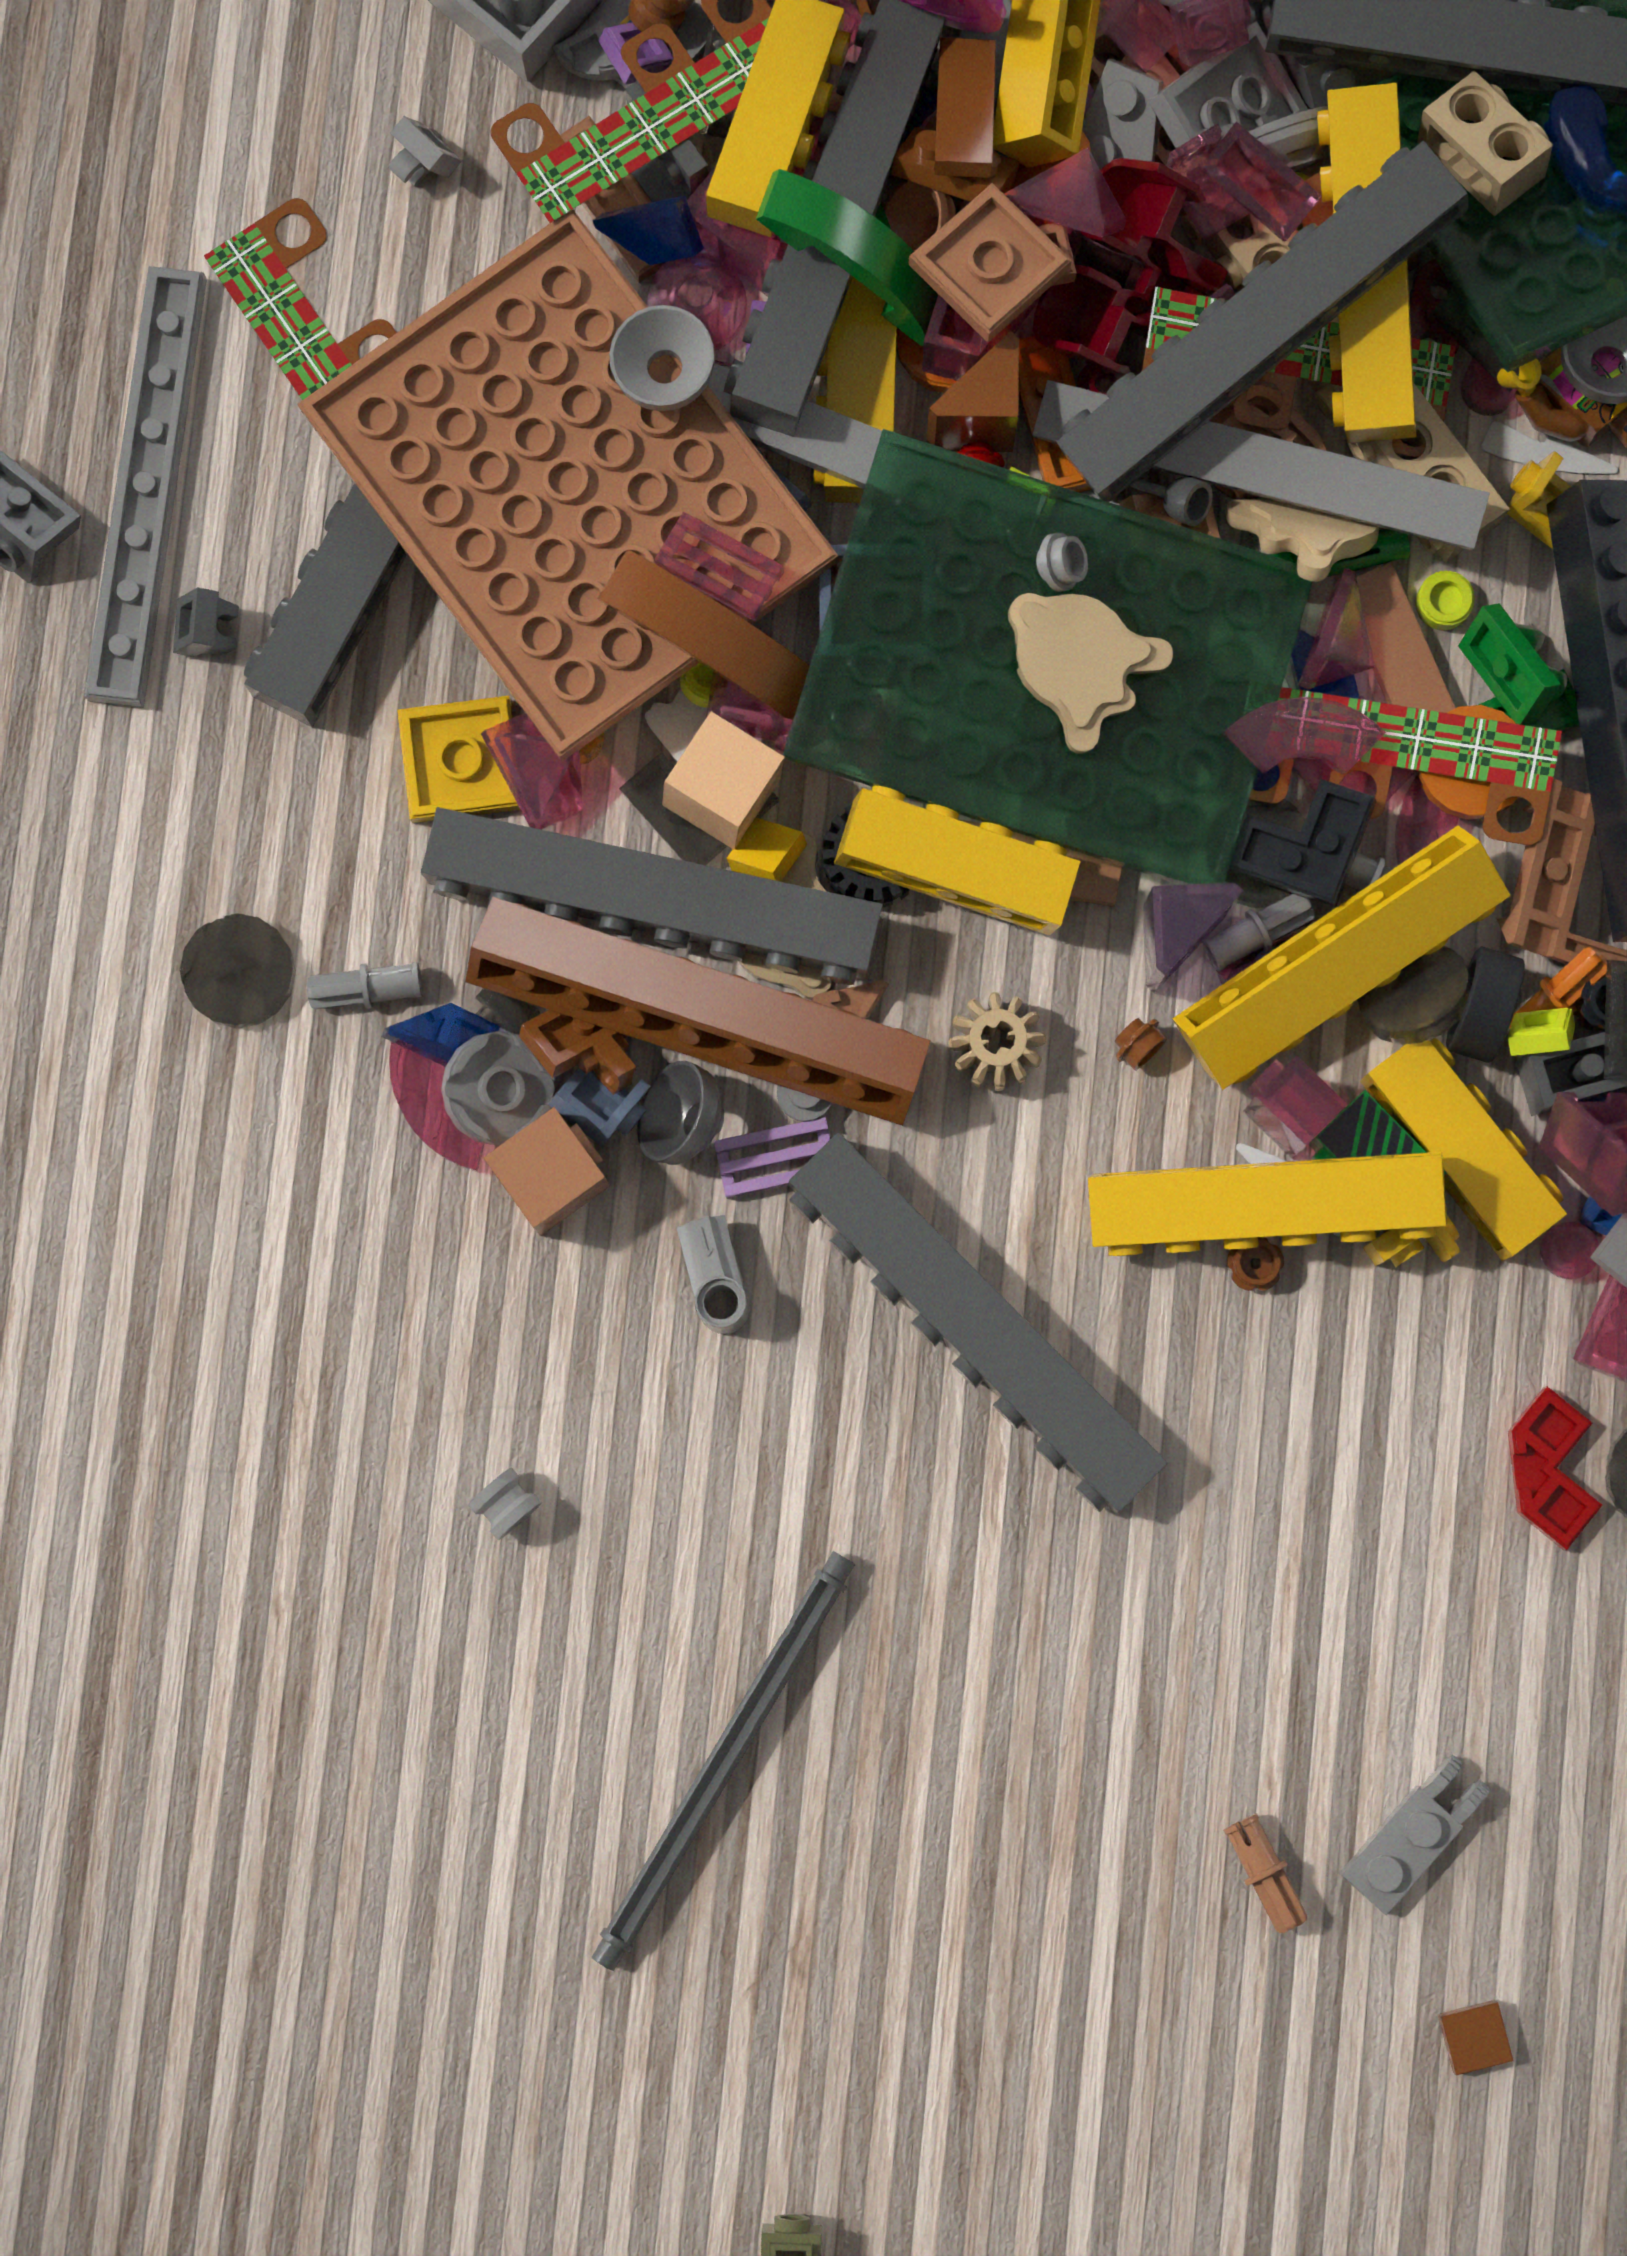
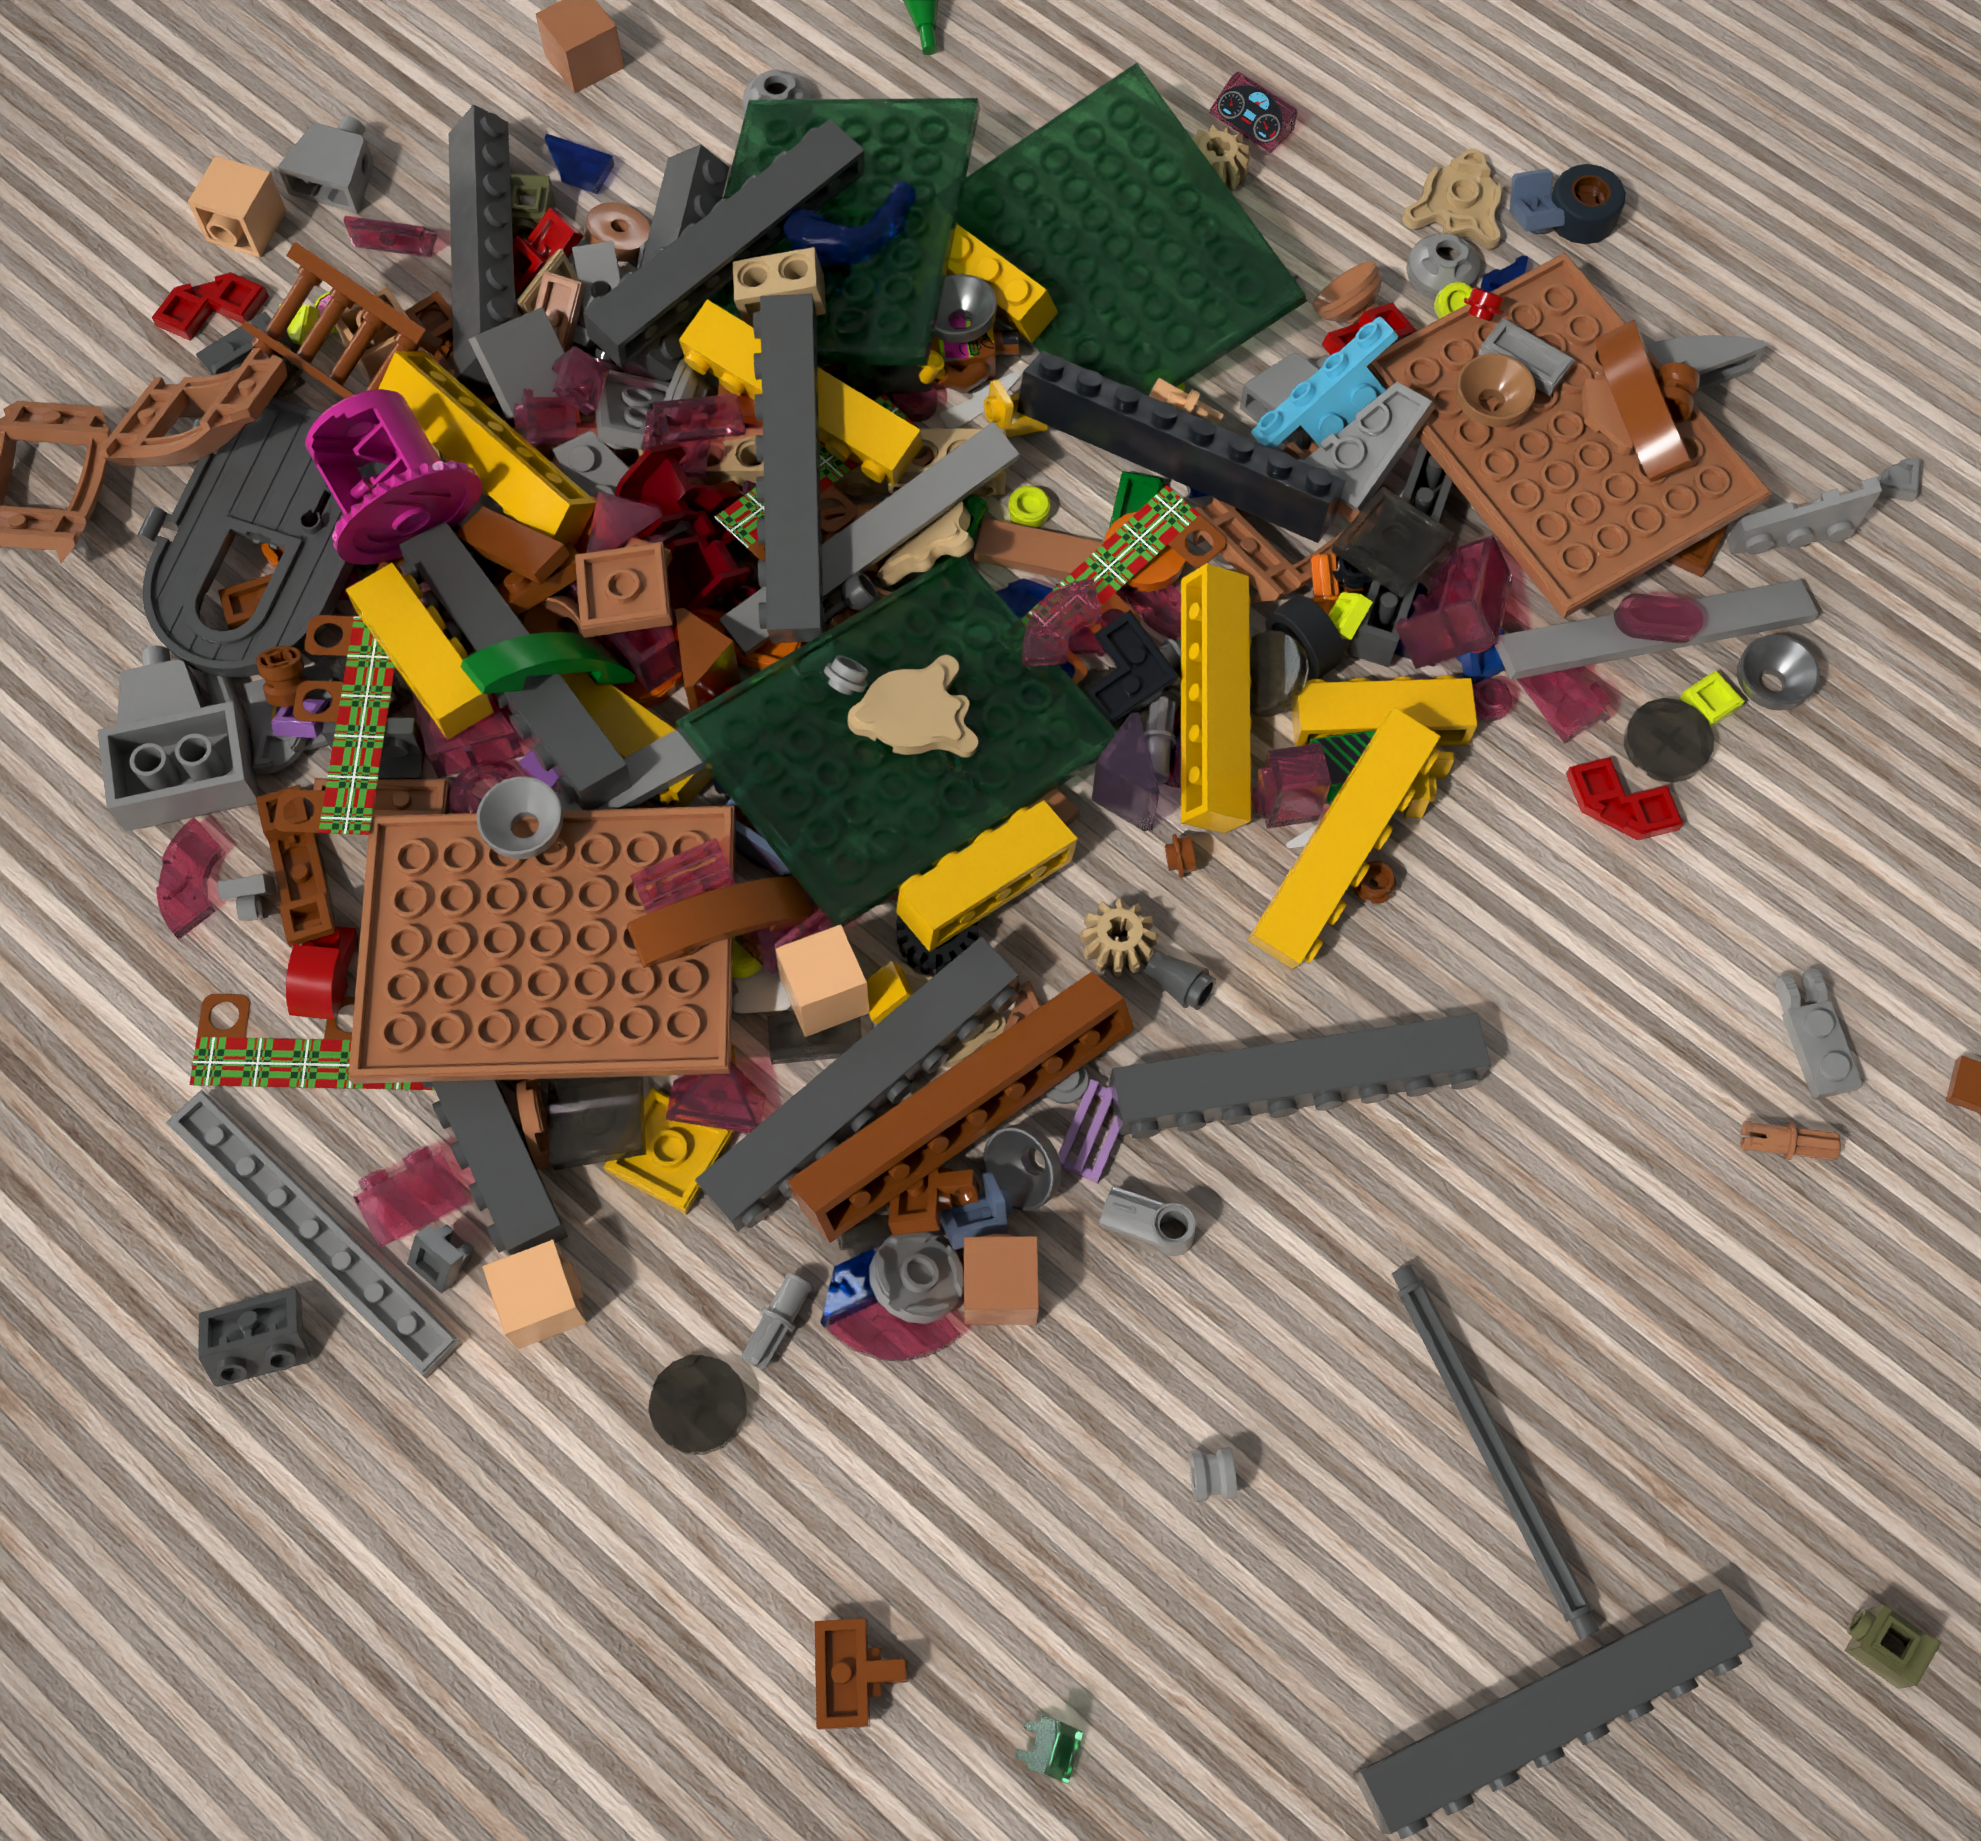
camera: 60 degrees left, 15 degrees down
clear blue tile [592,196,704,265] -> none
clear pink slope [1298,568,1375,689] -> none
green tile [1458,603,1567,726] -> none
none -> clear pink tile [156,817,225,940]
none -> dark orange slope [256,784,335,947]
none -> red brick [286,926,358,1020]
none -> clear pink bracket [353,1145,468,1248]
none -> light nougat head [482,1240,587,1349]
none -> nougat tile [516,1079,555,1169]
none -> clear smoke tile [547,1076,646,1170]
none -> dark orange hinge [815,1618,908,1730]
none -> clear green tile [1015,1716,1083,1784]
none -> dark grey cone [1145,951,1216,1010]
none -> dark grey brick [1353,1589,1753,1839]

